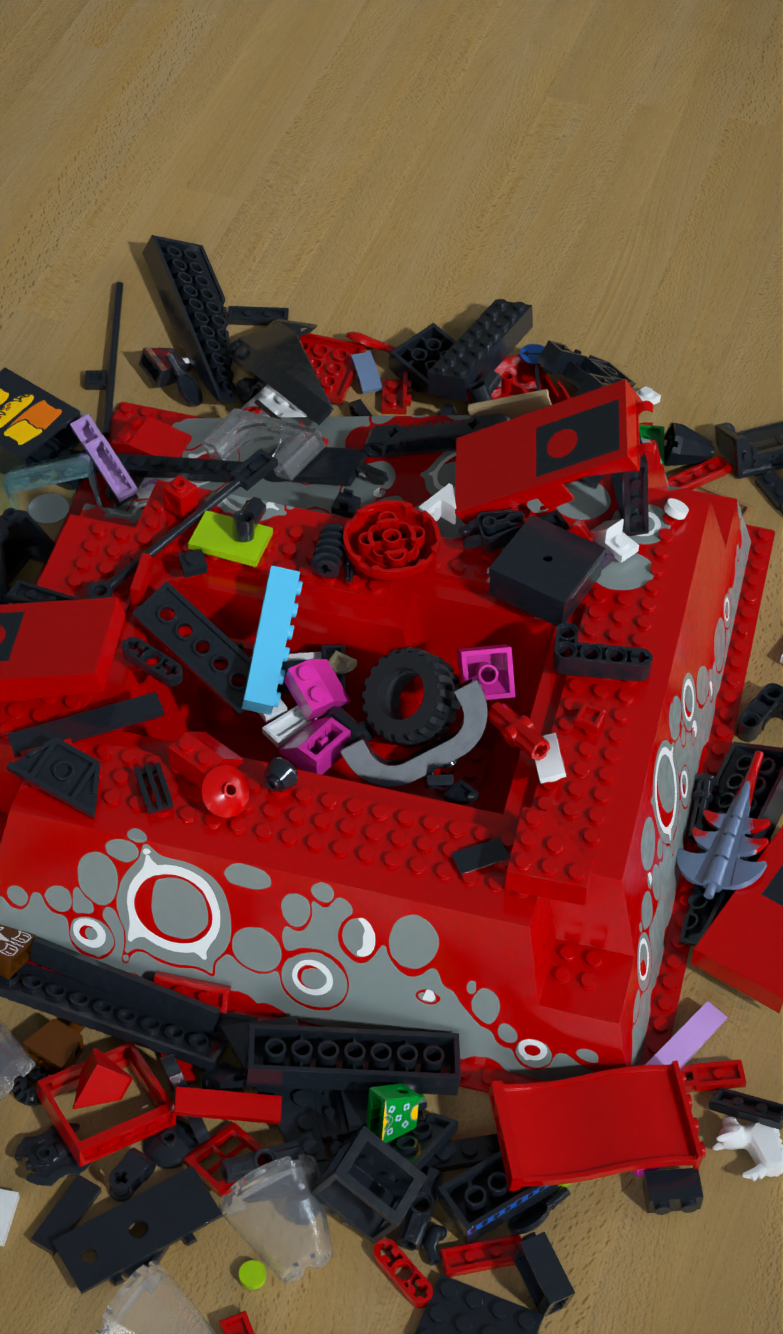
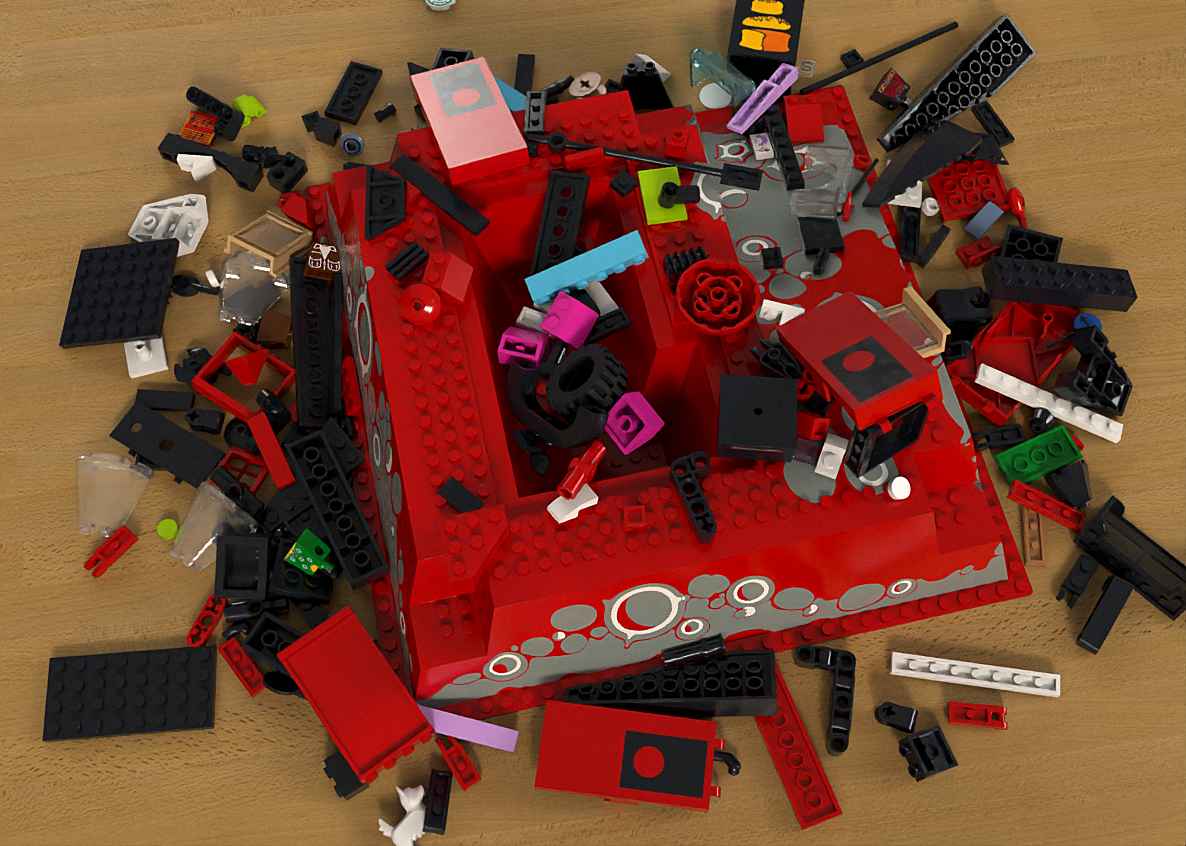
camera: 65 degrees right, 15 degrees up
black beam [122,637,183,687] -> none
black piece [165,353,203,407] -> none
black cone [264,758,298,792] -> none
dark tan tile [328,651,357,675] -> none
black gear [364,413,510,458] -> none
black piece [468,369,501,403] -> none
black window [512,1231,575,1317] -> none
sand blue animal [677,751,770,899] -> none

